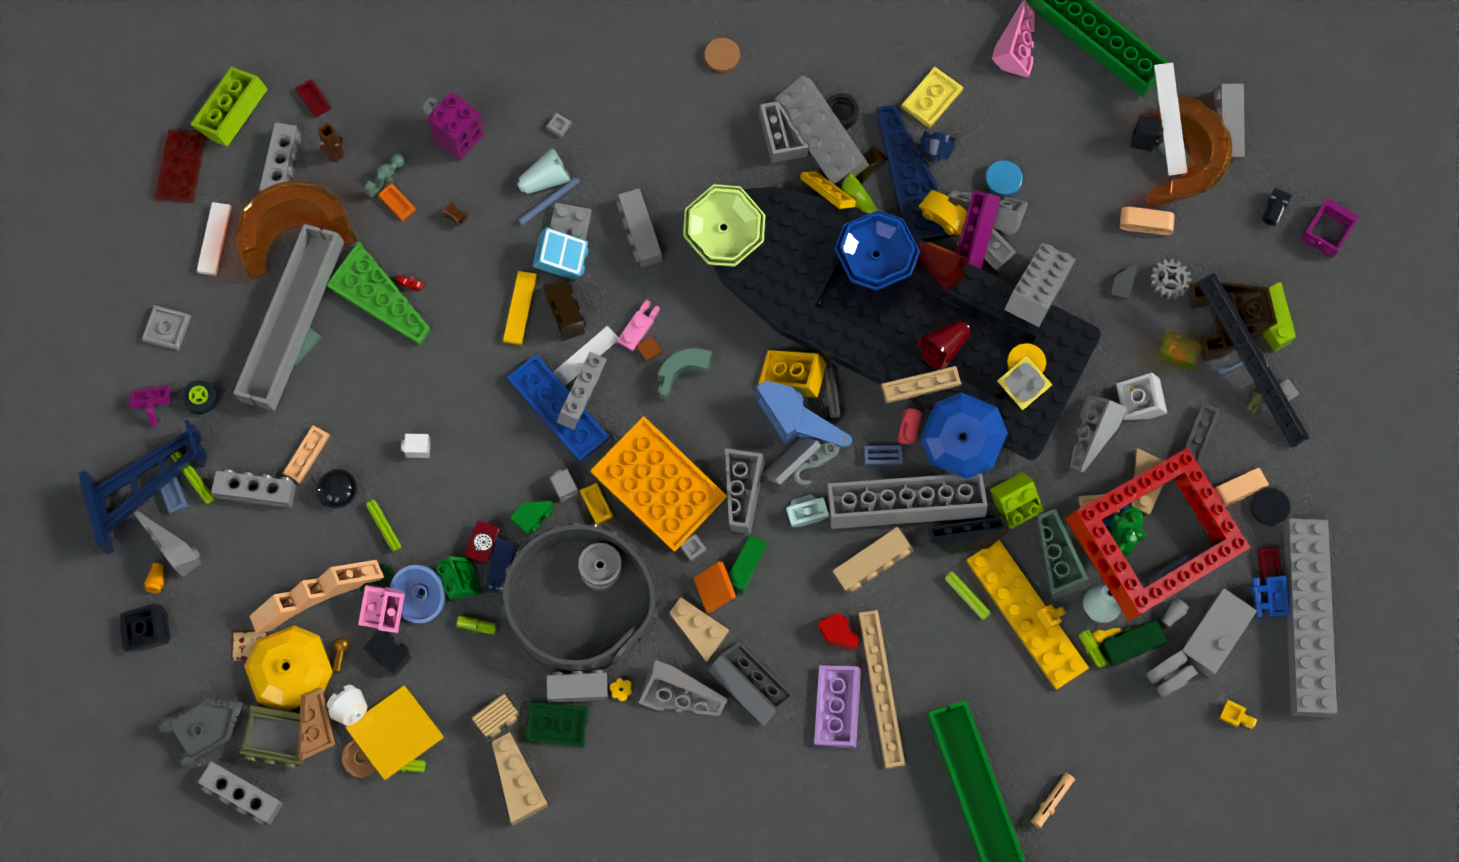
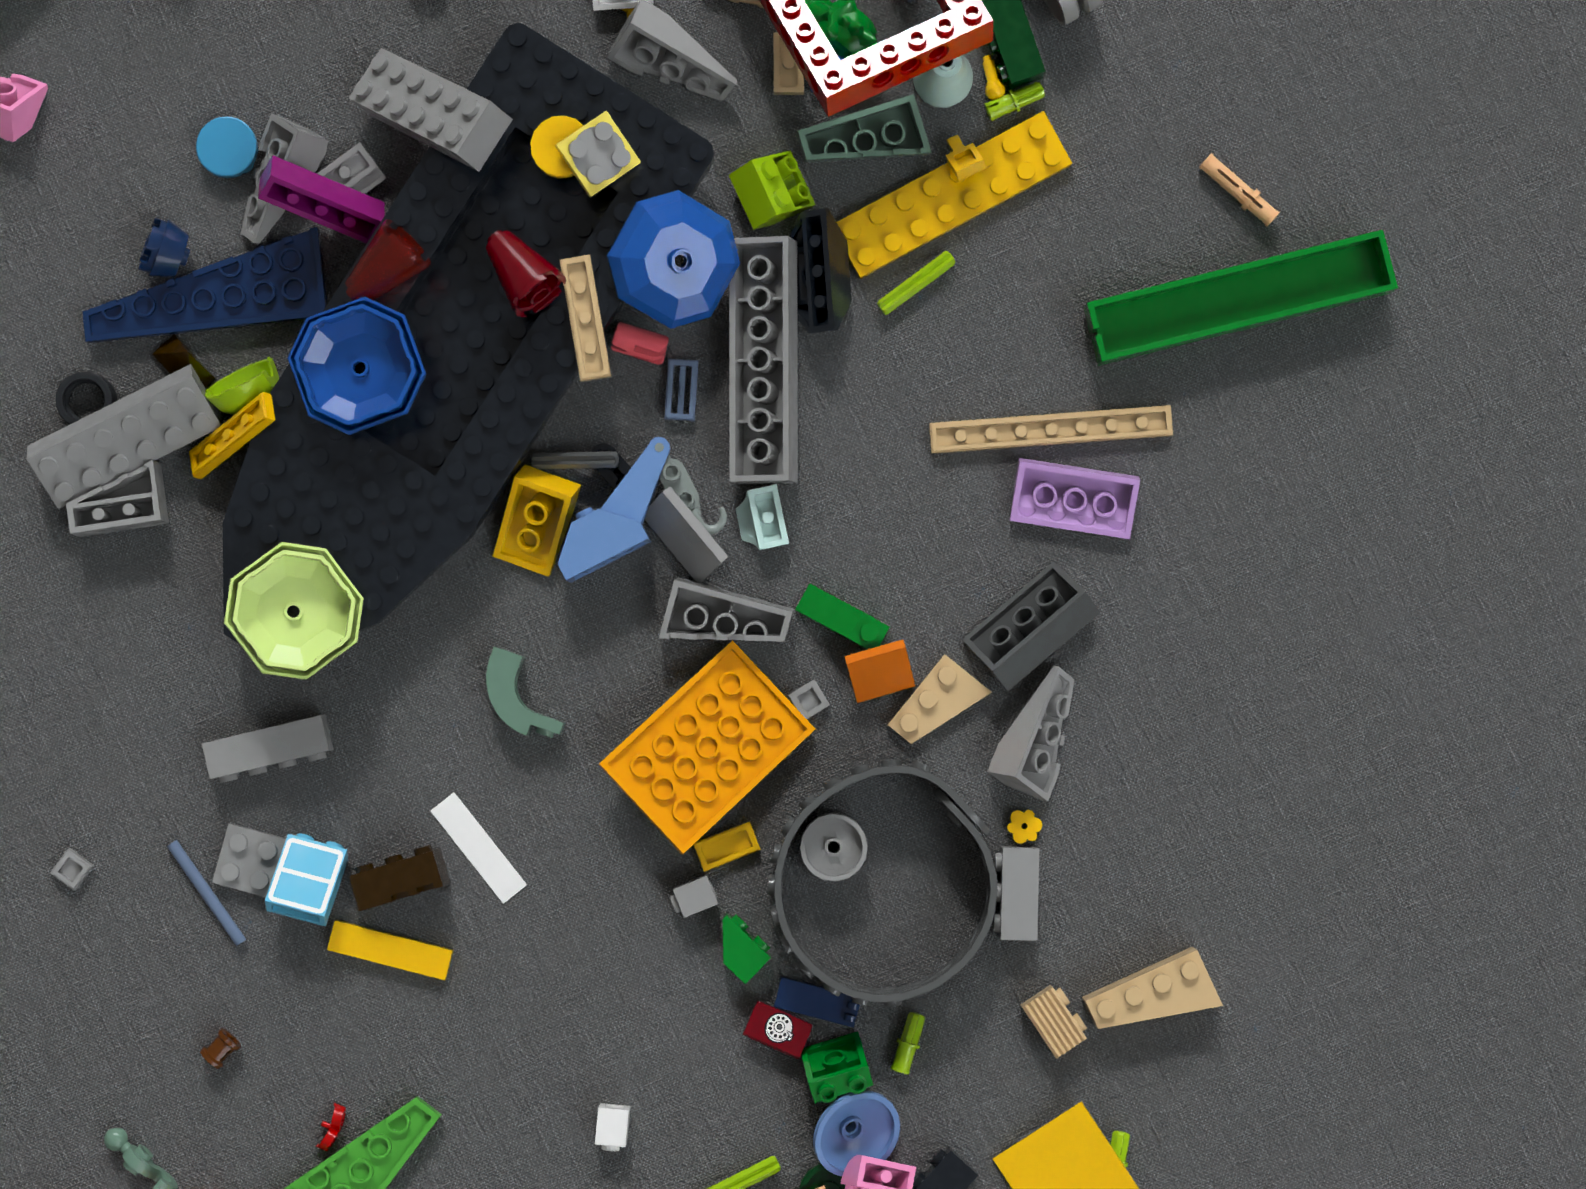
camera: 80 degrees left, 15 degrees up
orange tile [377,183,417,222] -> none
magenta piece [422,91,484,161] -> none
blue plate [507,354,610,463] -> none
light aqua cone [517,148,571,194] -> none
dark green tile [524,701,589,748] -> none
light grey brick [557,351,607,430] -> none
bright pink hinge [617,300,660,352] -> none
dark orange tile [636,336,662,363] -> none
red slope [817,612,859,651] -> none
tan wedge [833,527,915,592] -> none
light yellow tile [901,67,964,128] -> none
yellow brick [918,190,967,236] -> none

